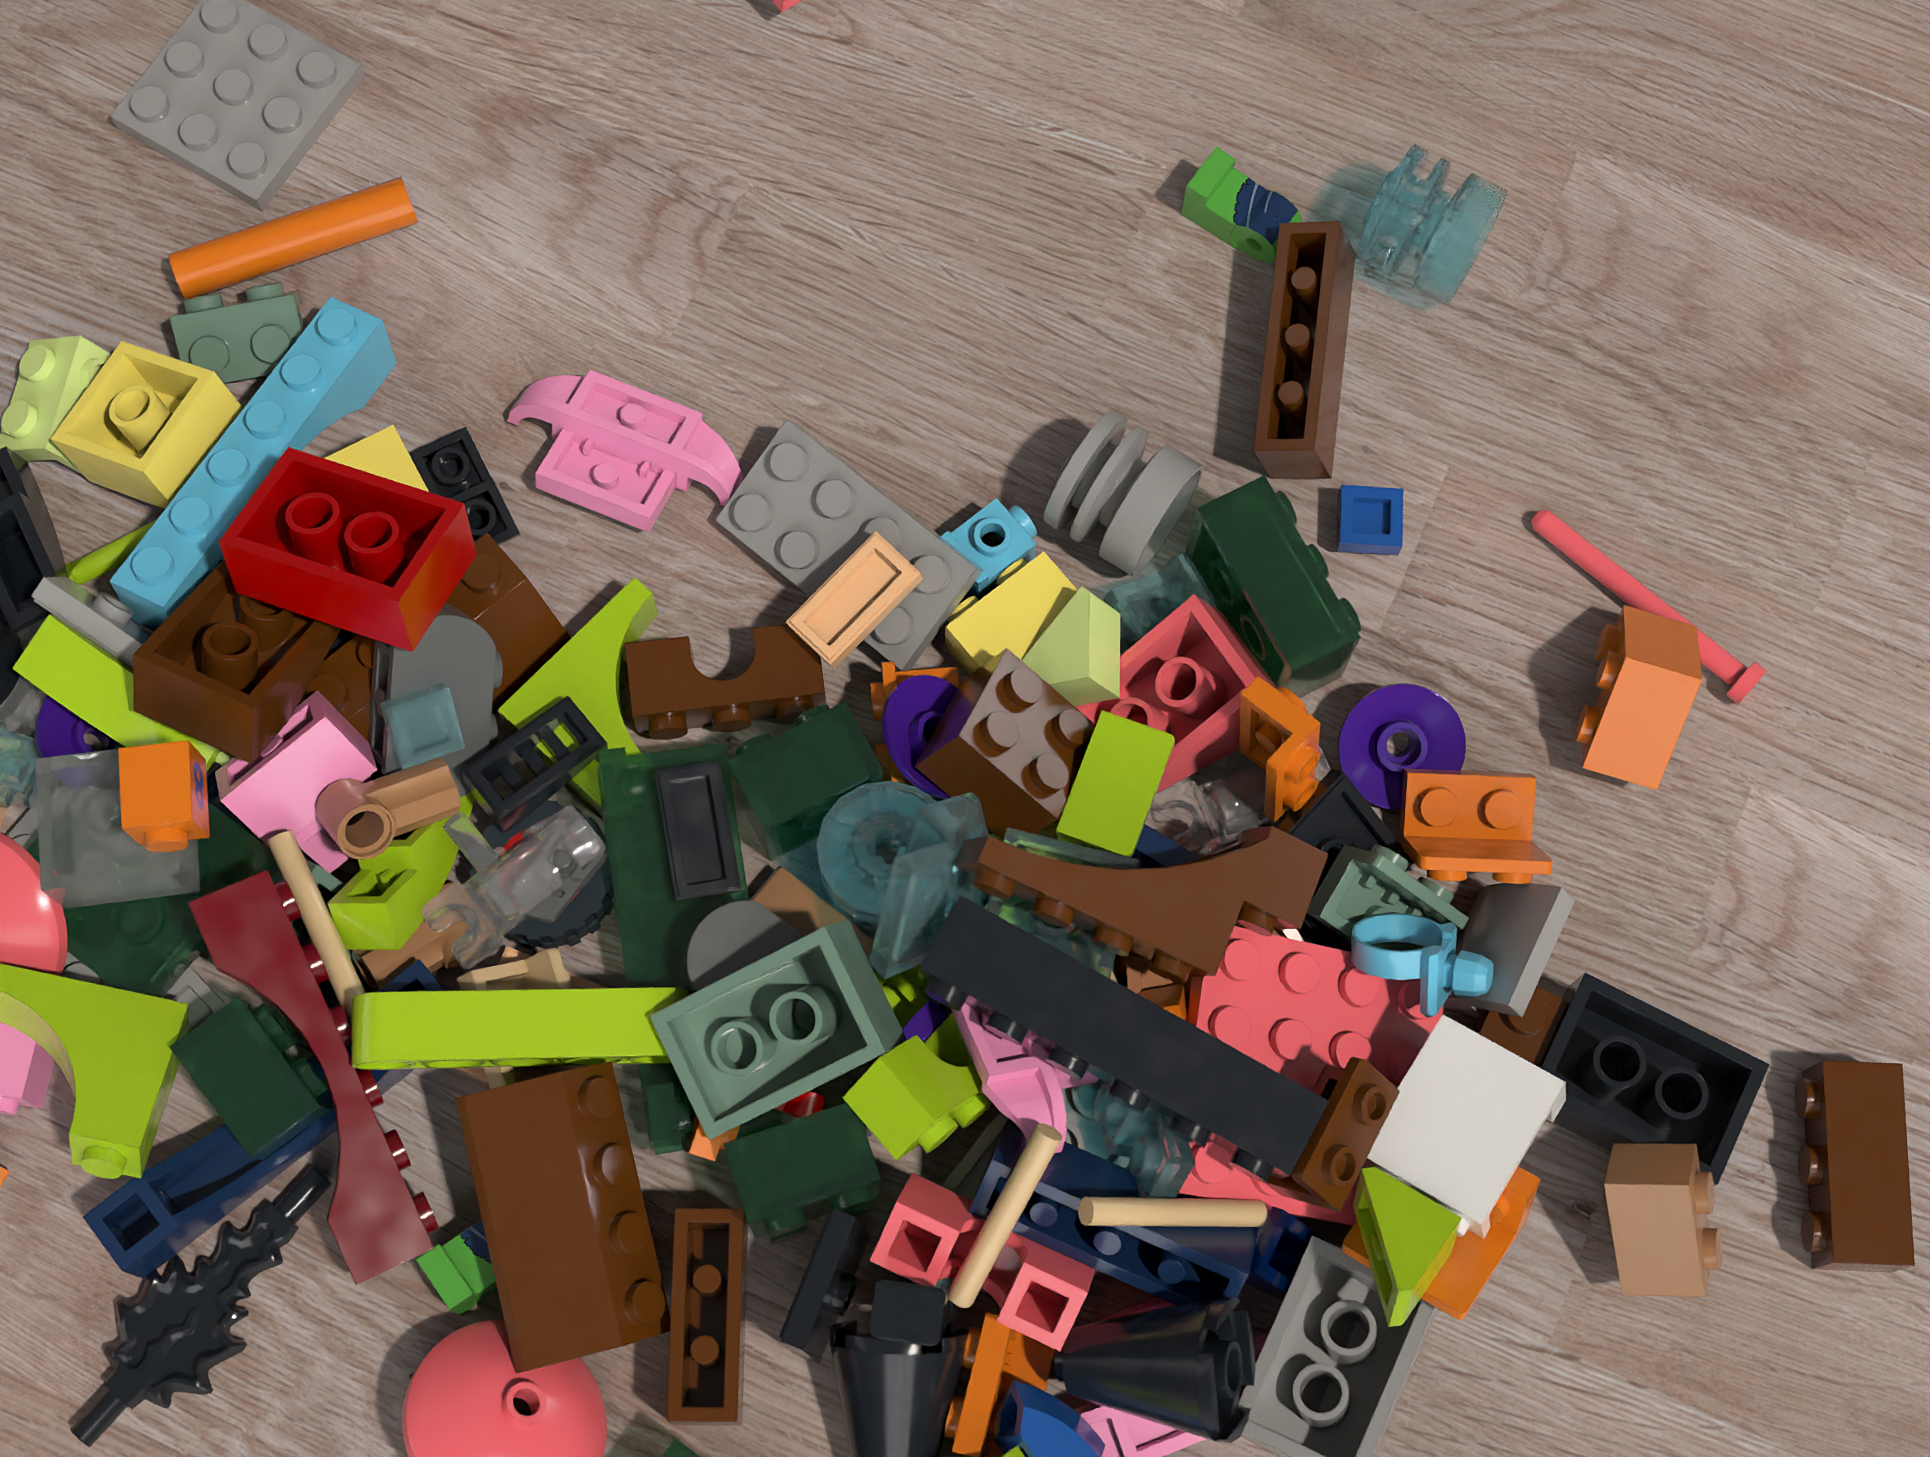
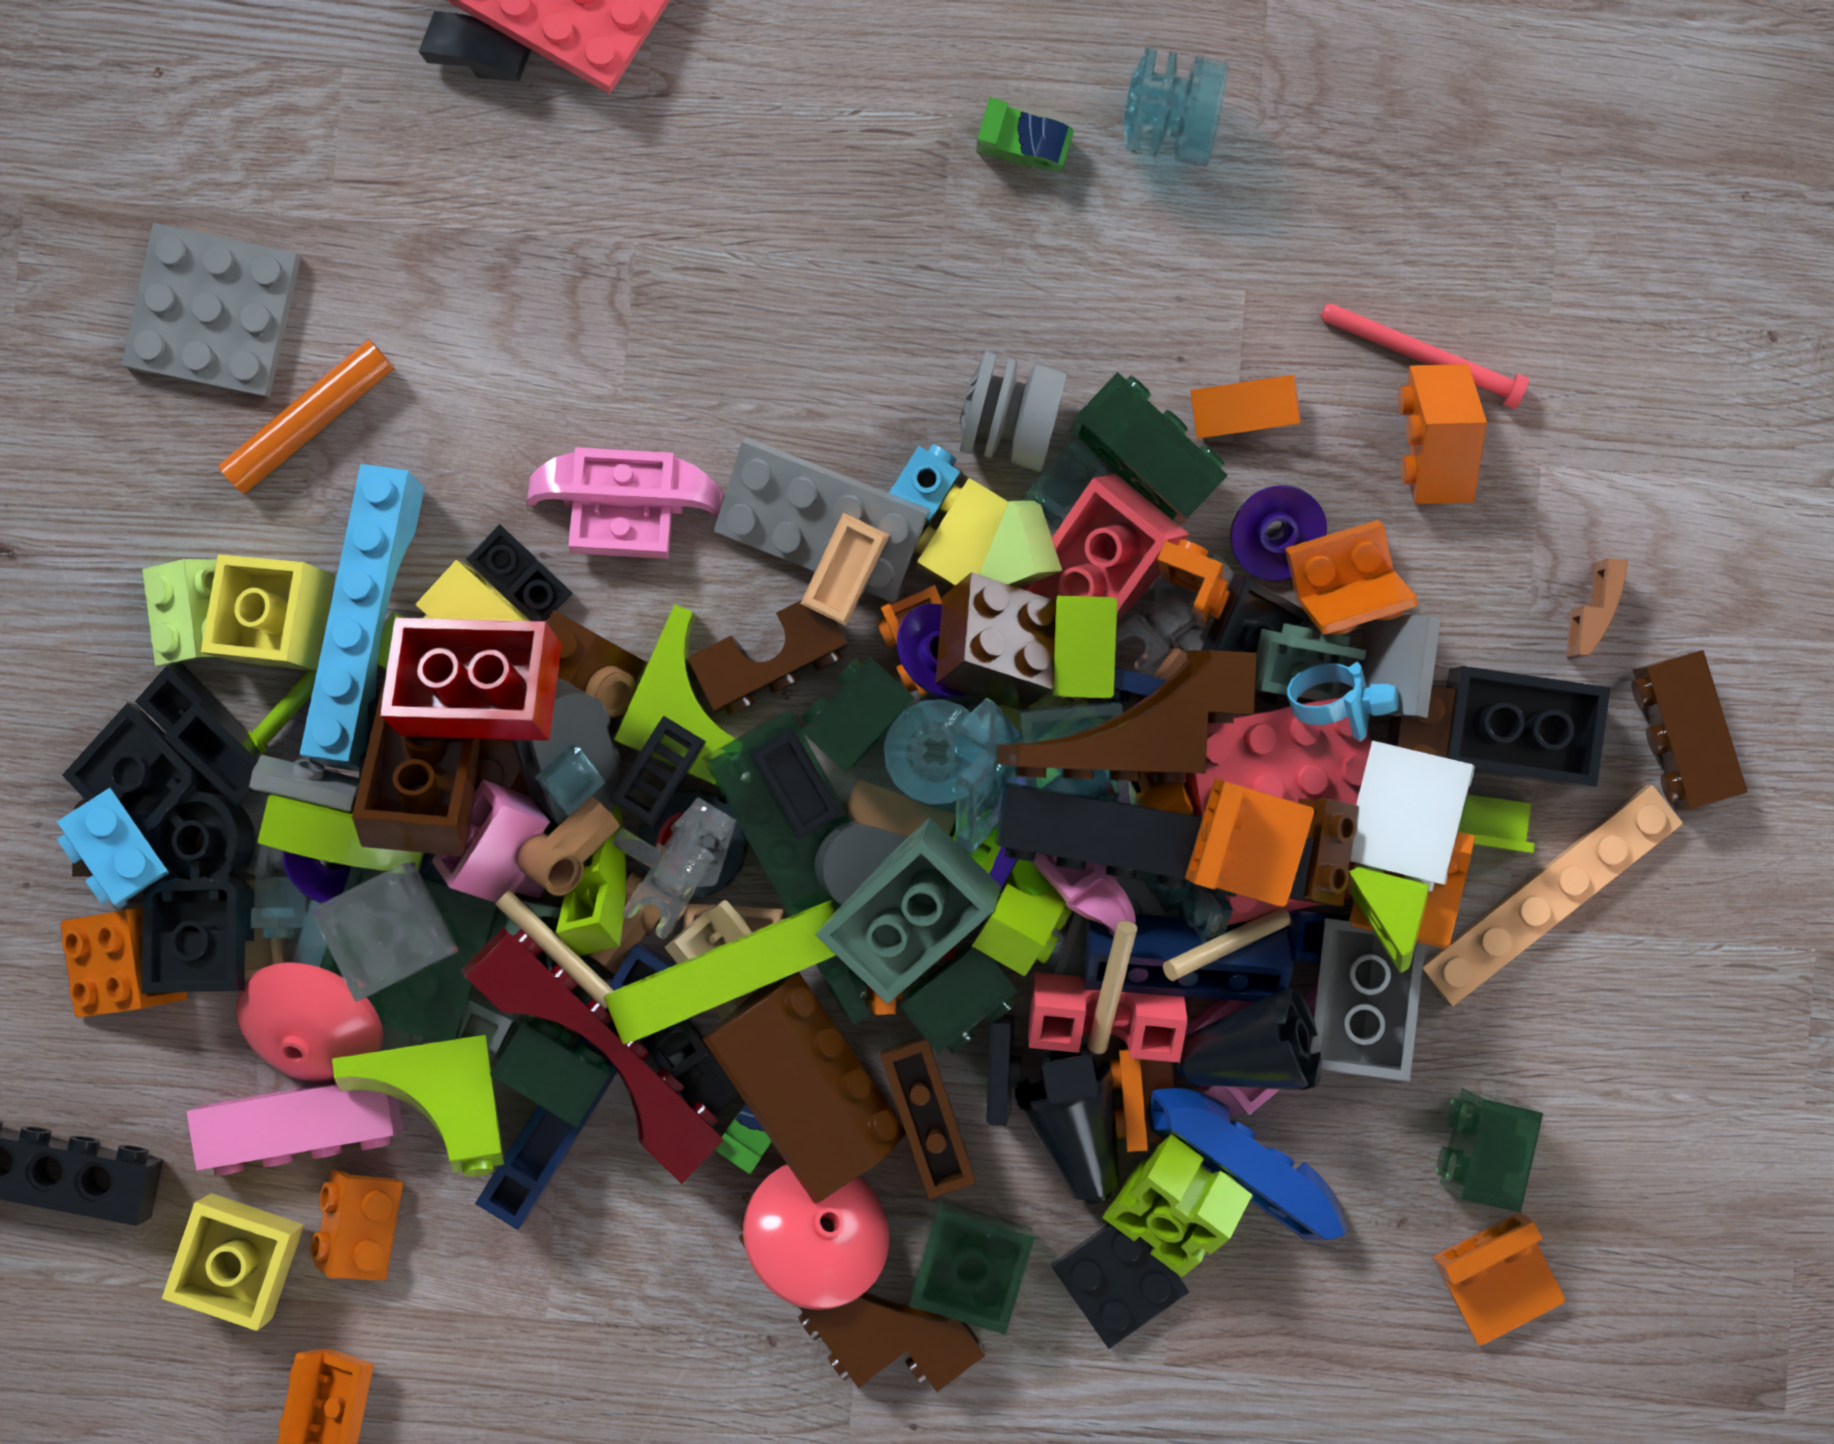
camera: 20 degrees left, 15 degrees up
black piece [70,1166,332,1447] -> none
orange brick [118,740,210,852] -> none
sand green bracket [170,282,305,383] -> none
reddish brown brick [1253,221,1356,479] -> none
blue plate [1336,485,1404,555] -> none
medium nougat brick [1604,1143,1722,1297] -> none
none -> medium nougat tile [586,666,637,718]
none -> black slope [642,1019,741,1115]
none -> orange bracket [1185,778,1314,907]
none -> orange slope [1190,374,1301,439]
none -> light nougat plate [1422,785,1683,1007]
none -> lime panel [1457,794,1535,853]
none -> nougat slope [1566,558,1628,658]

